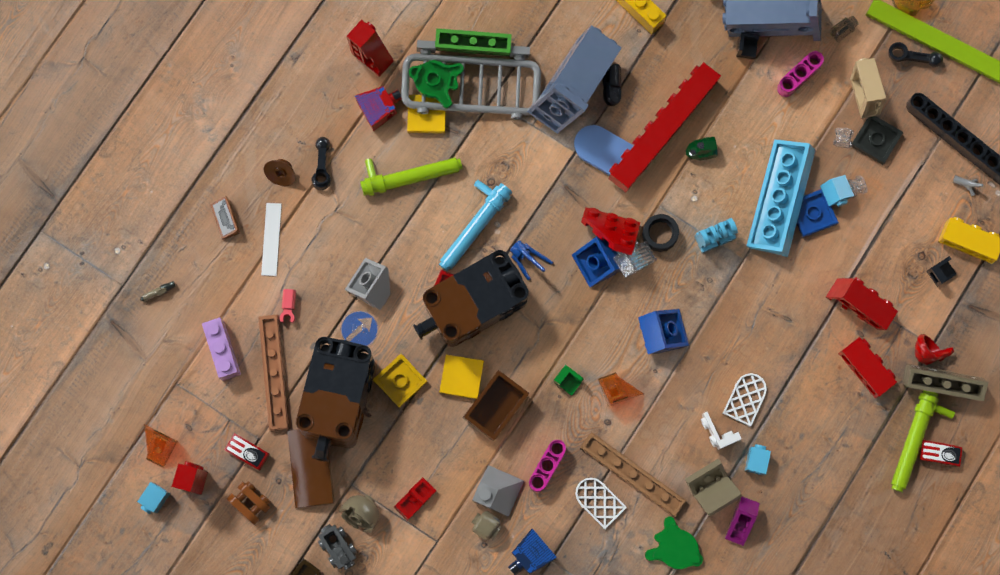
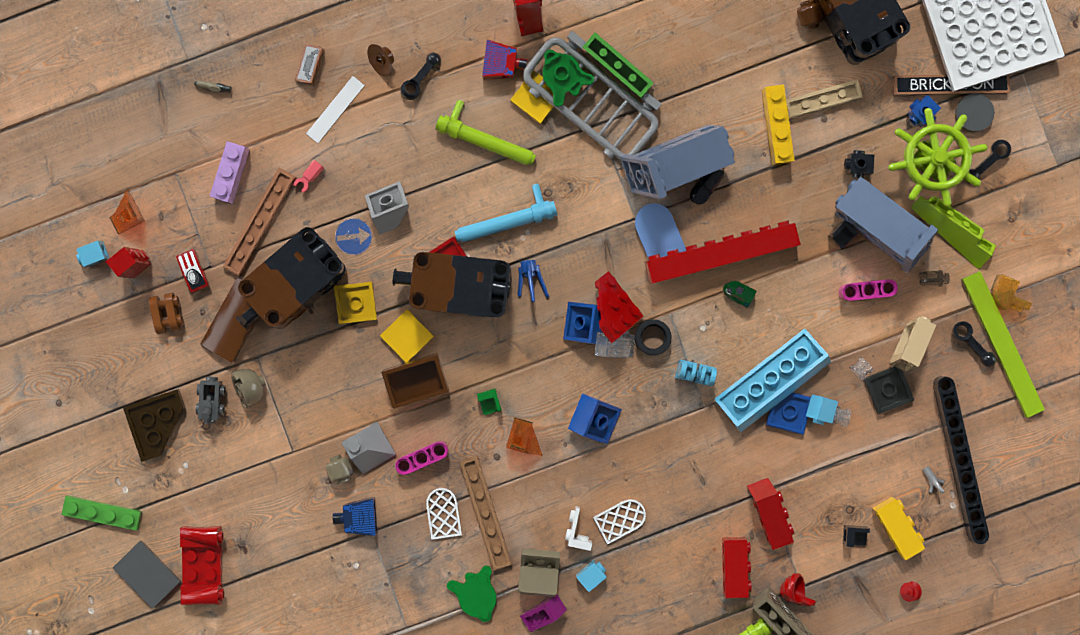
camera: 30 degrees right, 10 degrees up
red slope [394,477,437,521] -> none

